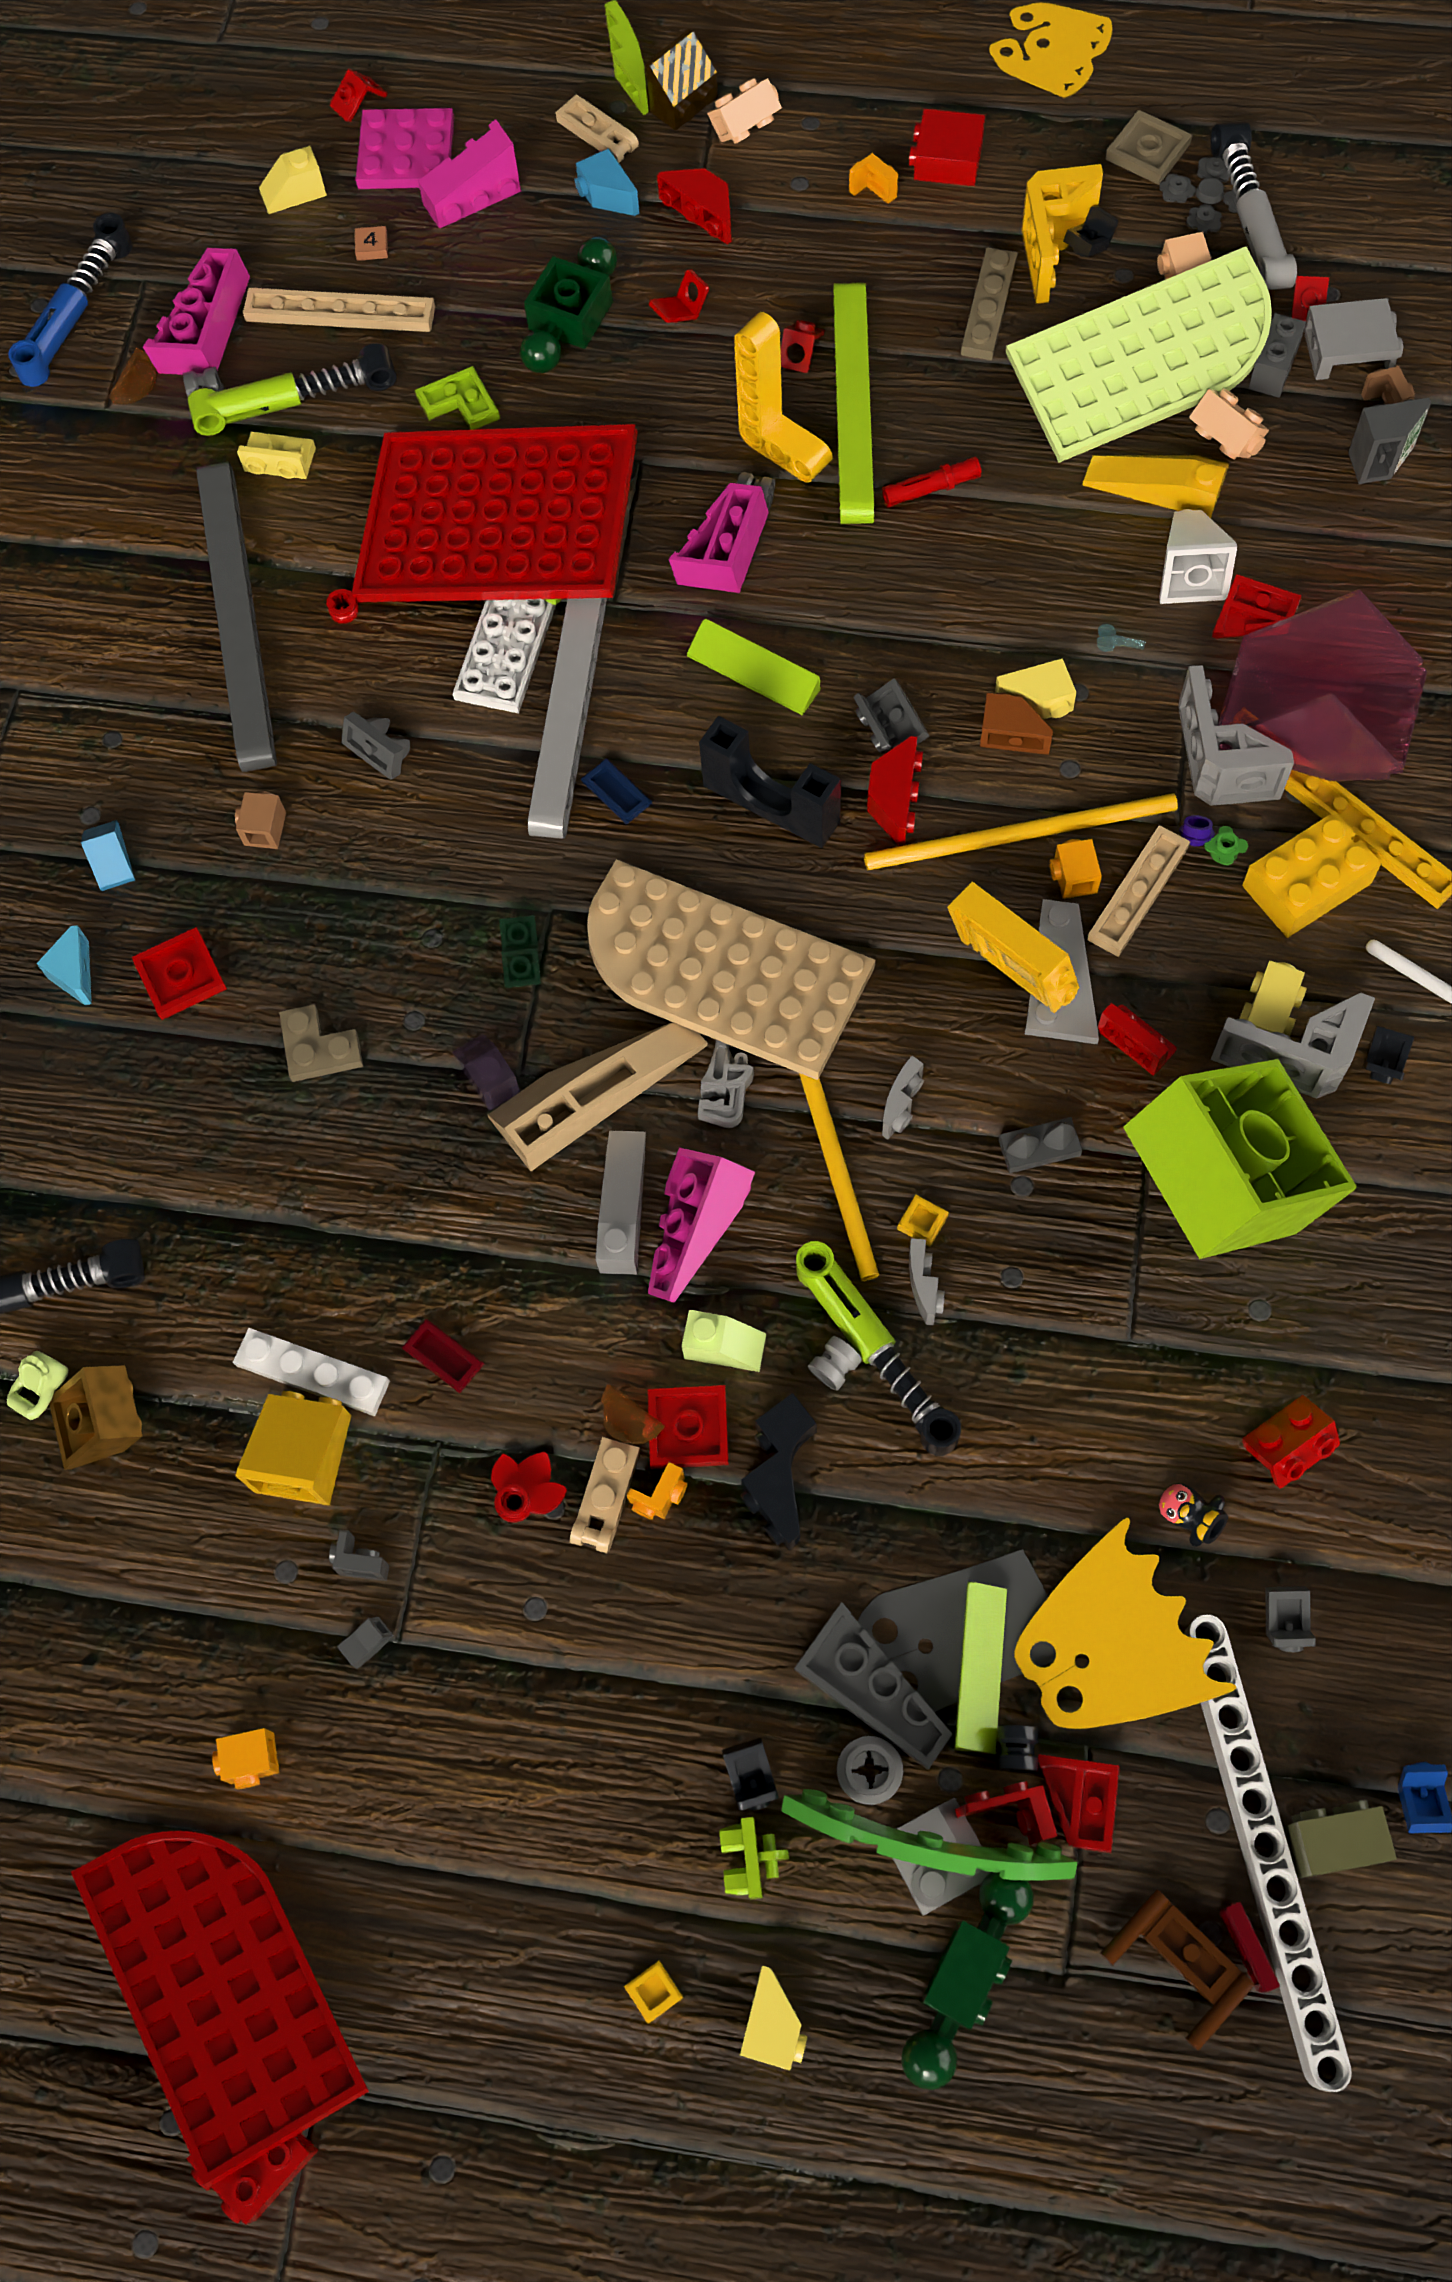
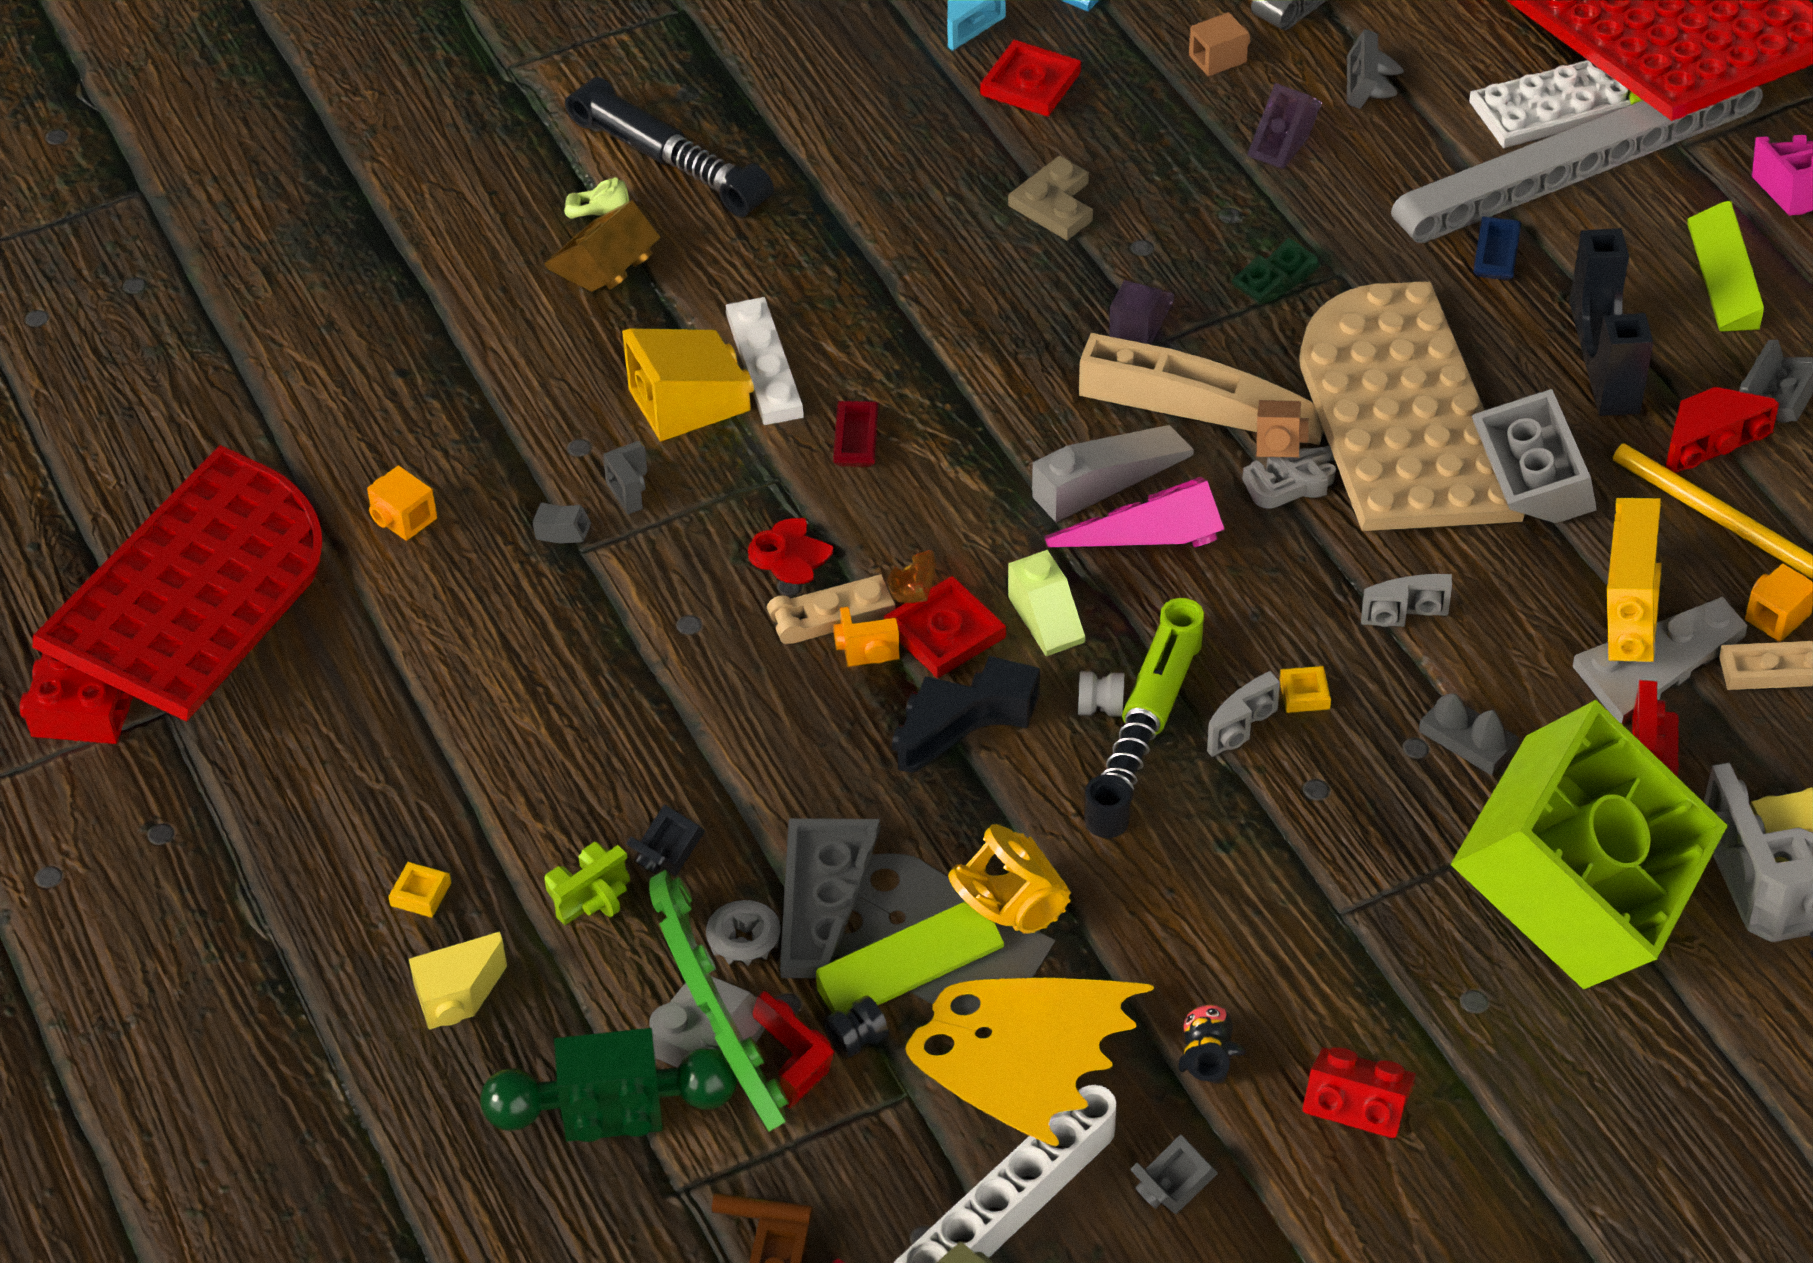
camera: 50 degrees right, 20 degrees down
yellow piece [799,1073,879,1281] -> none
red wing [1038,1754,1120,1853] -> none
none -> yellow piece [948,824,1071,934]
none -> clear purple slope [1247,83,1322,169]
none -> medium nougat brick [1257,400,1309,458]
none -> light grey slope [1472,389,1597,523]

